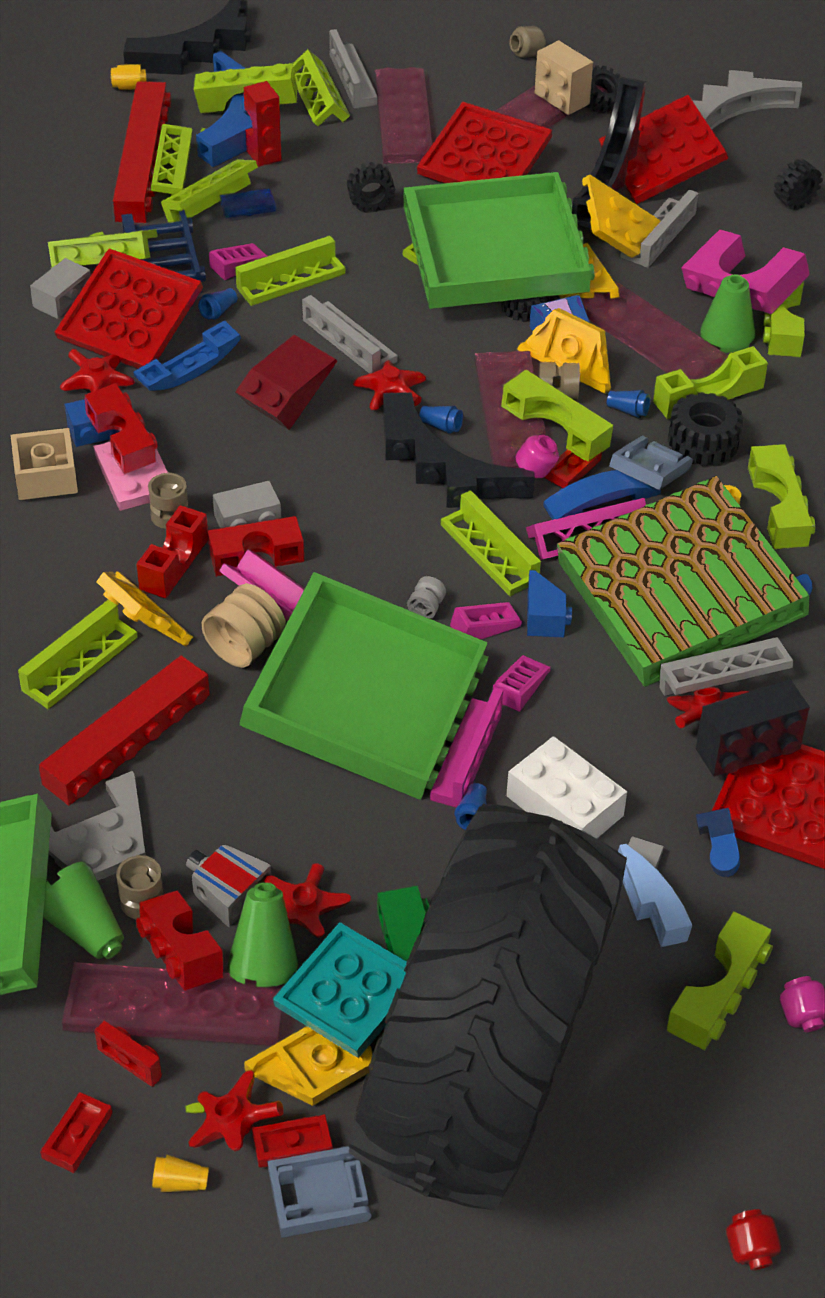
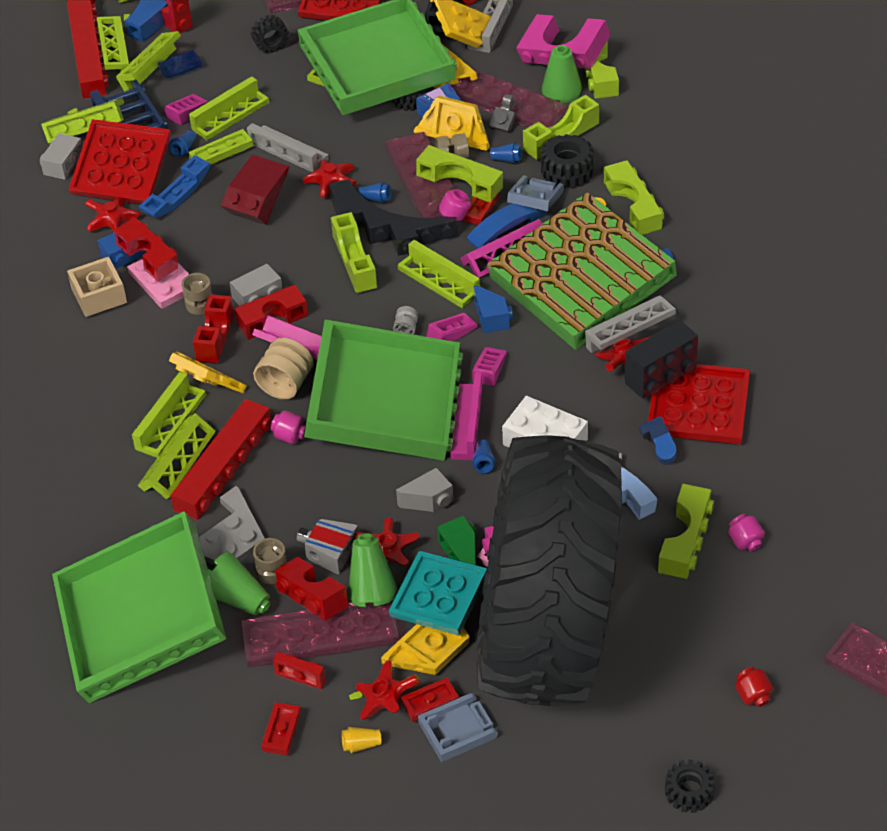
camera: 10 degrees left, 0 degrees up
none -> lime fence [137,413,216,499]
none -> lime plate [189,129,254,165]
none -> dark pink head [271,411,306,444]
none -> lime arch [331,212,377,293]
none -> light grey slope [396,468,453,512]
none -> dark grey plate [489,94,516,133]

